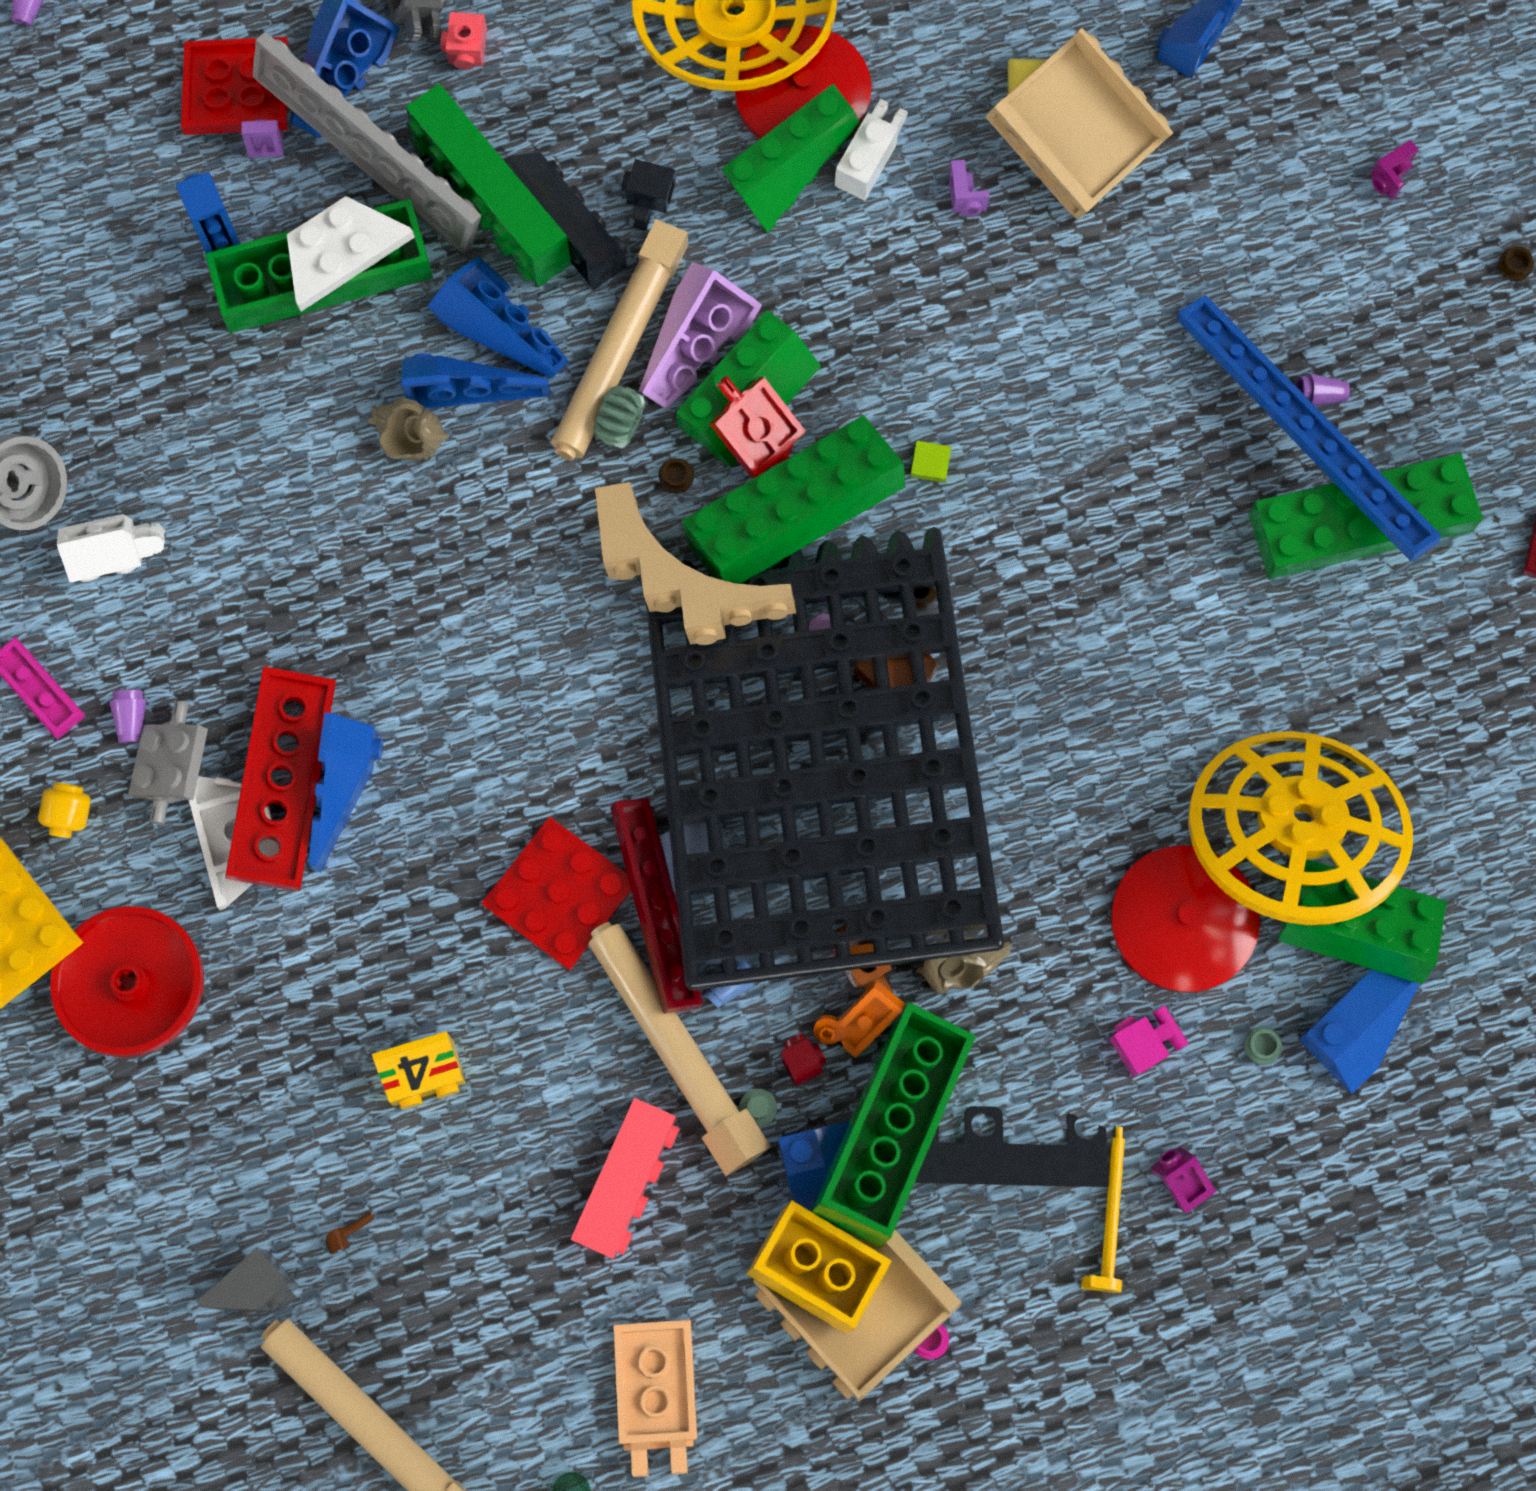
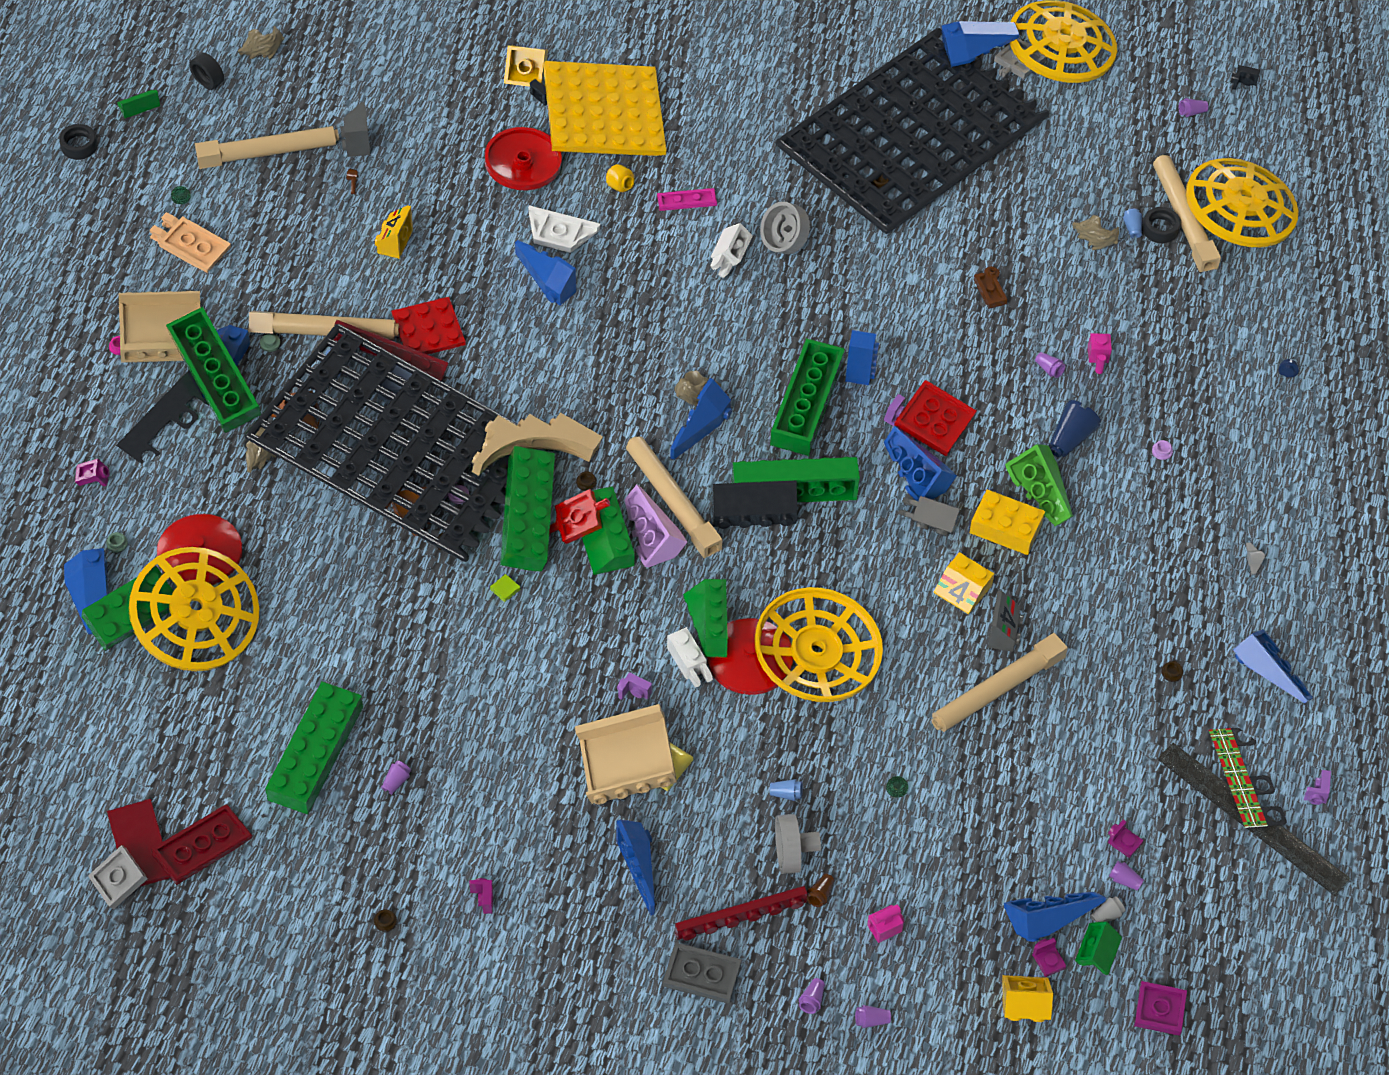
camera: 125 degrees right, 20 degrees down
medium lavender cone [109,690,147,743] -> none
light grey plate [128,701,208,825] -> none
red plate [224,666,336,892] -> none
light grey plate [252,32,481,254] -> none
white wing [287,196,414,312] -> none
blue wedge [427,256,569,378] -> none
coral brick [441,12,487,70] -> none
coral brick [571,1098,680,1260] -> none
sand green gear [594,385,645,448] -> none
black brick [621,159,676,231] -> none
yellow brick [746,1200,892,1334] -> none
dark red plate [778,1033,827,1087] -> none
orange hinge [813,980,905,1058] -> none
yellow piece [1081,1127,1125,1293] -> none
dark pink brick [1109,1005,1189,1078] -> none
blue plate [1177,294,1442,562] -> none

